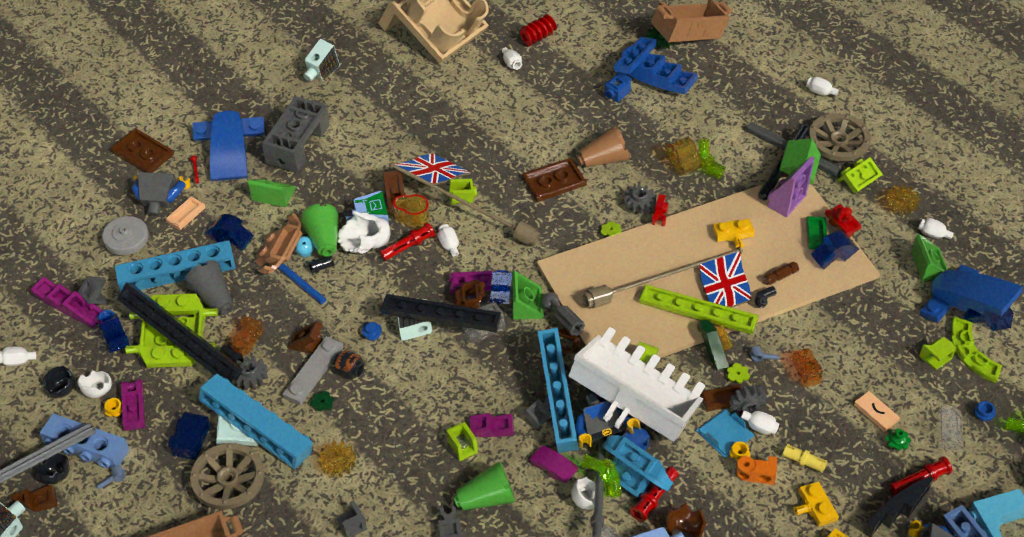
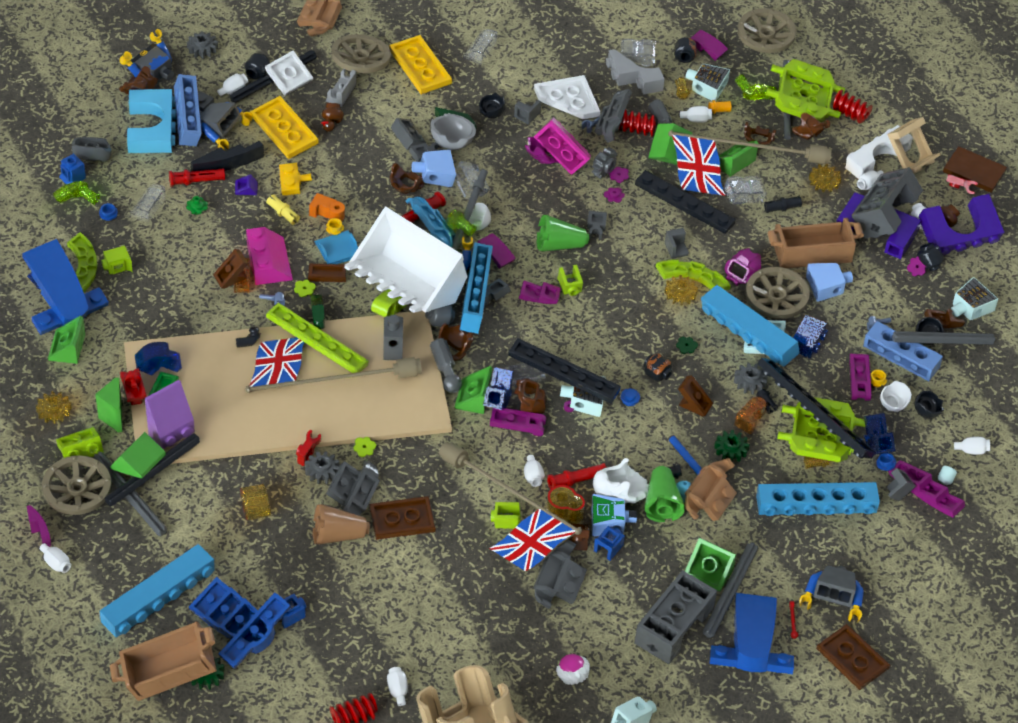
camera: 170 degrees left, 0 degrees up
light grey wheel [102,216,149,255] -> none
light nougat tile [166,196,205,230] -> none
dark grey cone [185,260,233,315] -> none
clear blue brick [206,214,254,251] -> none
light grey plate [283,336,344,406] -> none
clear neon green arm [696,138,726,179] -> none
yellow plate [713,219,755,249] -> none
clear yellow pin [716,325,734,351] -> none
dark grey gear [729,385,767,413] -> none
white plant [741,410,779,435] -> none
reddish brown axle [764,262,799,285] -> none
light nougat tile [854,391,900,432] -> none
white plant [918,218,954,240] -> none
none -> magenta slope [26,505,51,547]
none -> bright green slope [95,377,122,432]
none -> dark azure brick [99,544,215,638]
none -> reddish brown slope [213,249,249,289]
none -> dark purple slope [235,174,258,195]
none -> dark pink slope [246,227,292,285]
none -> dark grey plate [326,459,380,516]
none -> dark grey torso [383,315,403,360]
none -> dark grey plate [533,539,587,609]
none -> hair [556,654,590,685]
none -> blue window [594,526,625,561]
none -> lime tile [655,260,731,291]
none -> dark grey axle [703,542,758,638]
none -> dark green gear [714,430,750,462]
none -> magenta helmet [725,248,761,286]
none -> light blue torso [806,263,853,302]
none -> light aqua piece [938,466,957,485]

